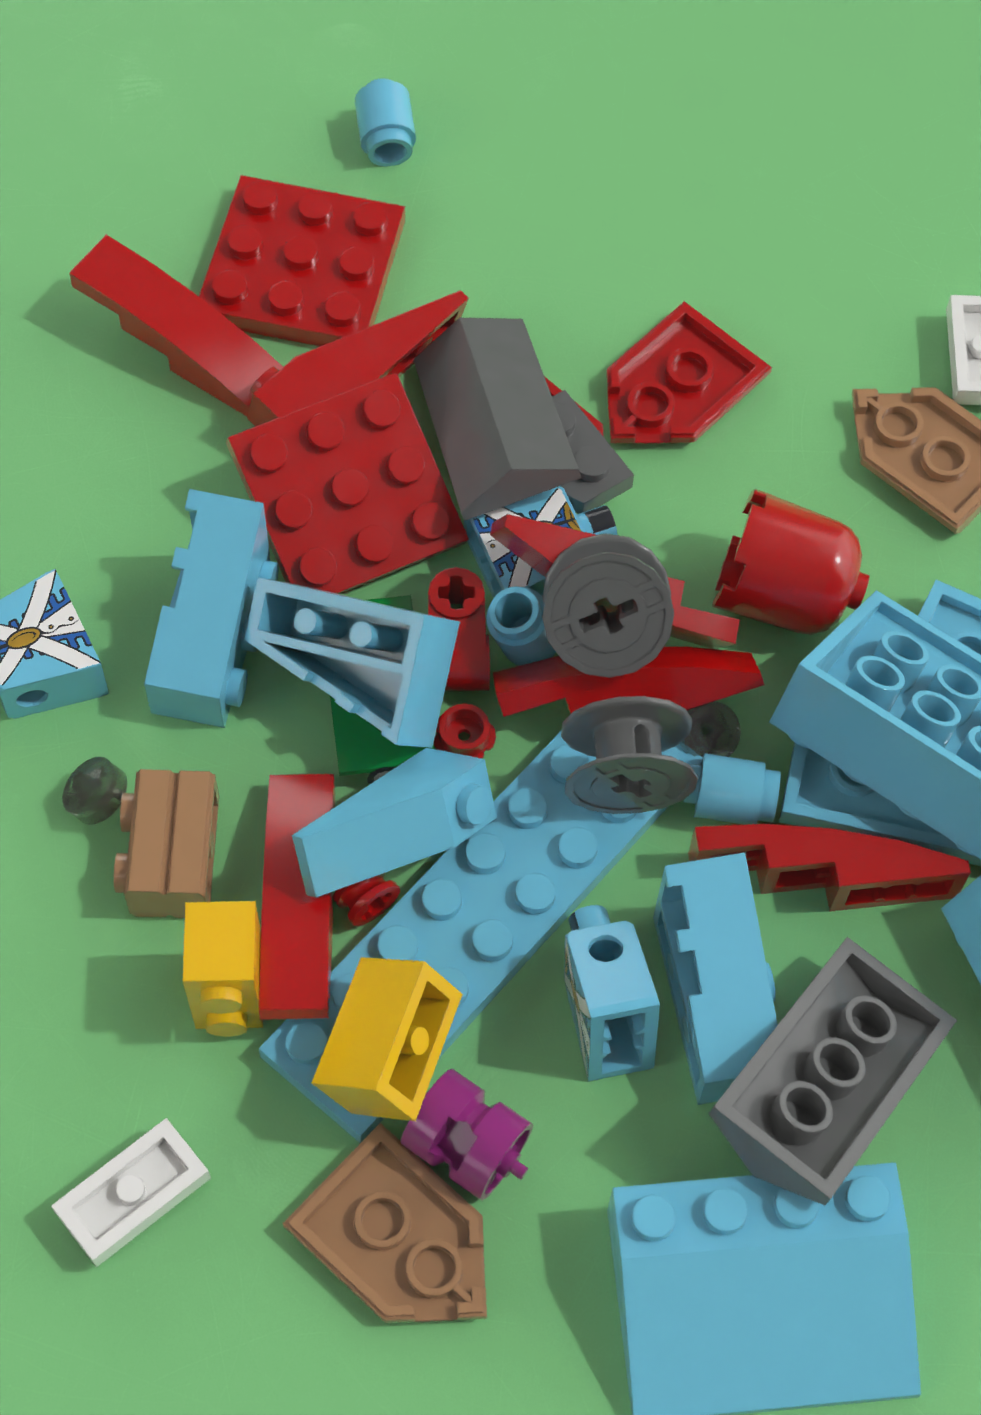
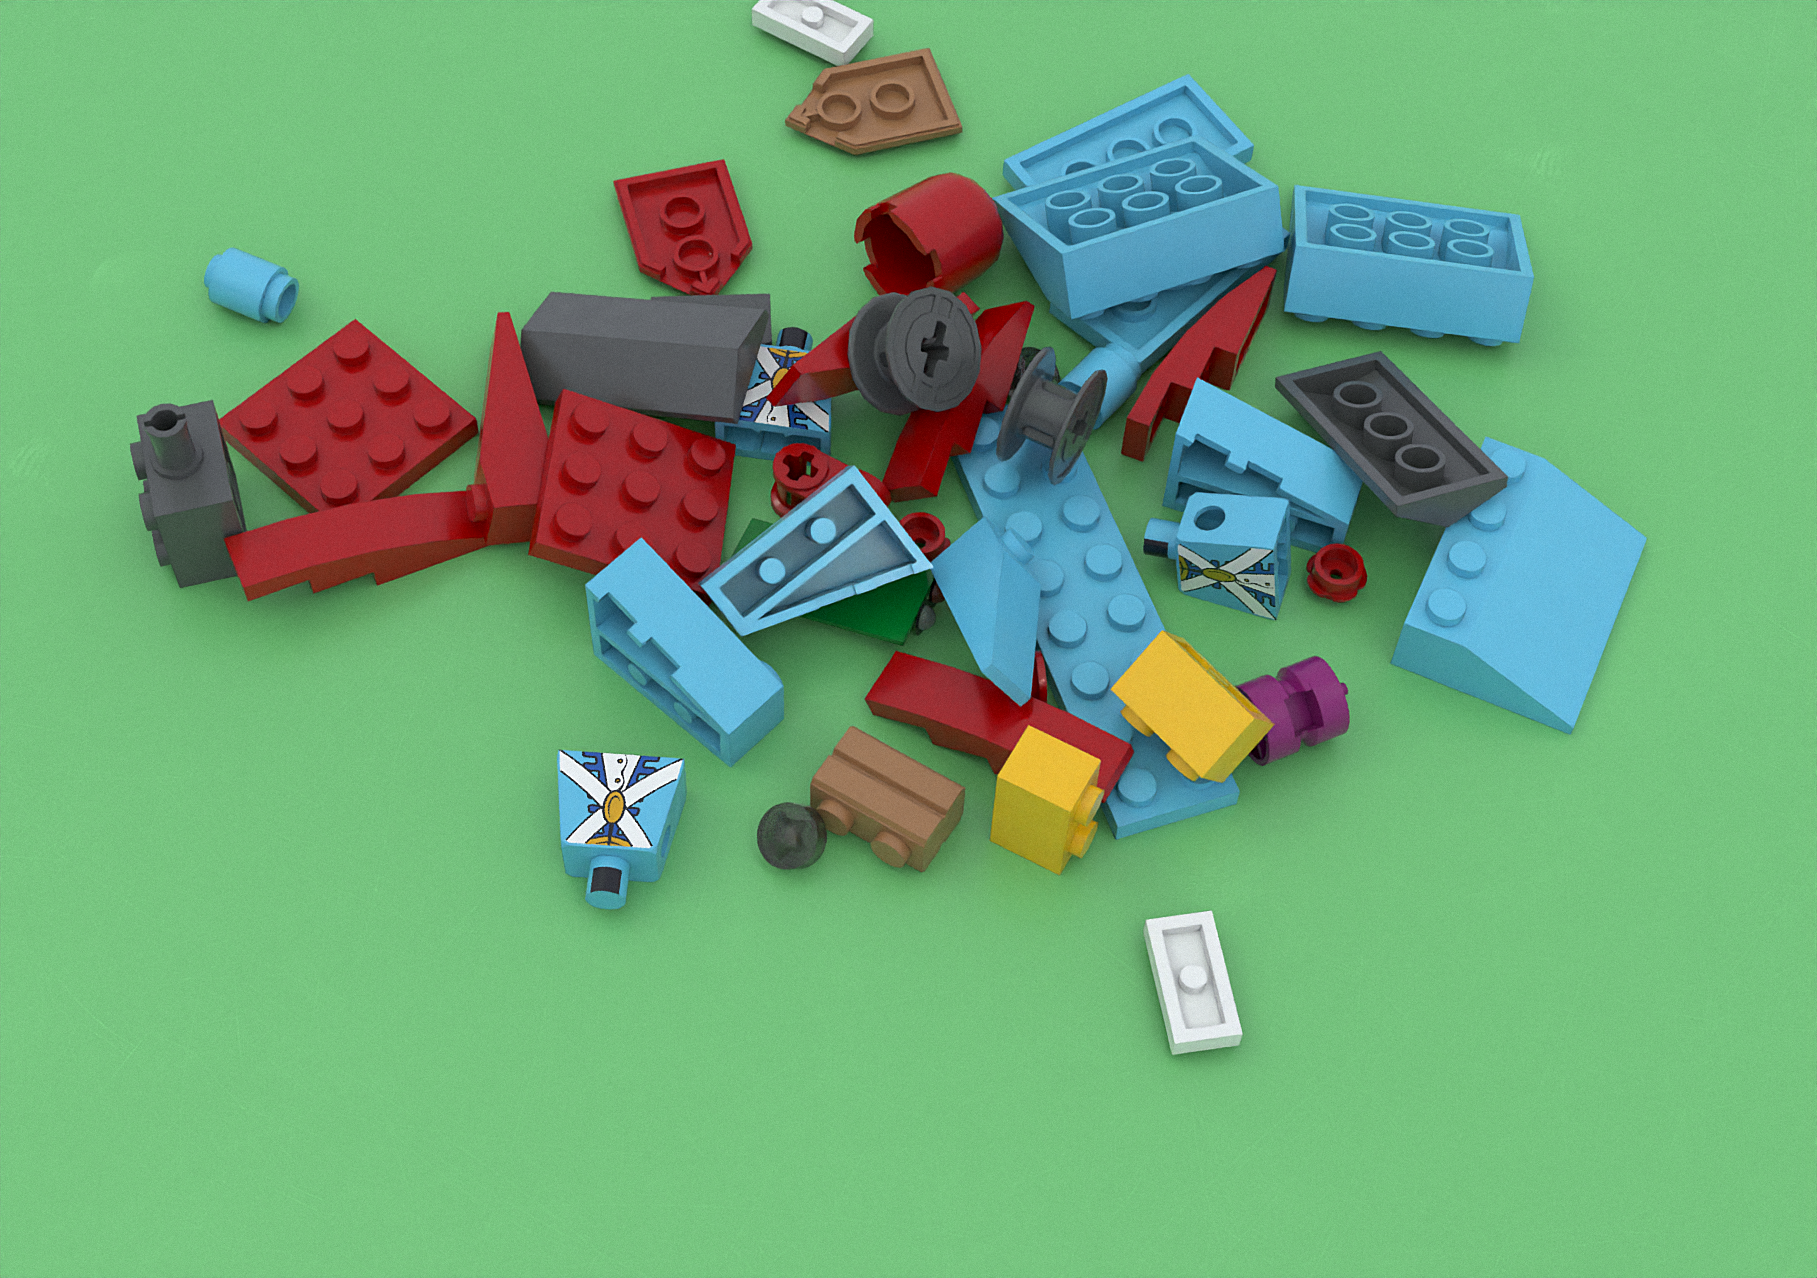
camera: 60 degrees left, 5 degrees down
medium nougat tile [283,1123,487,1323] -> none
medium azure brick [486,587,556,666] -> none
none -> dark grey brick [130,400,247,588]
none -> red plate [1306,543,1367,603]

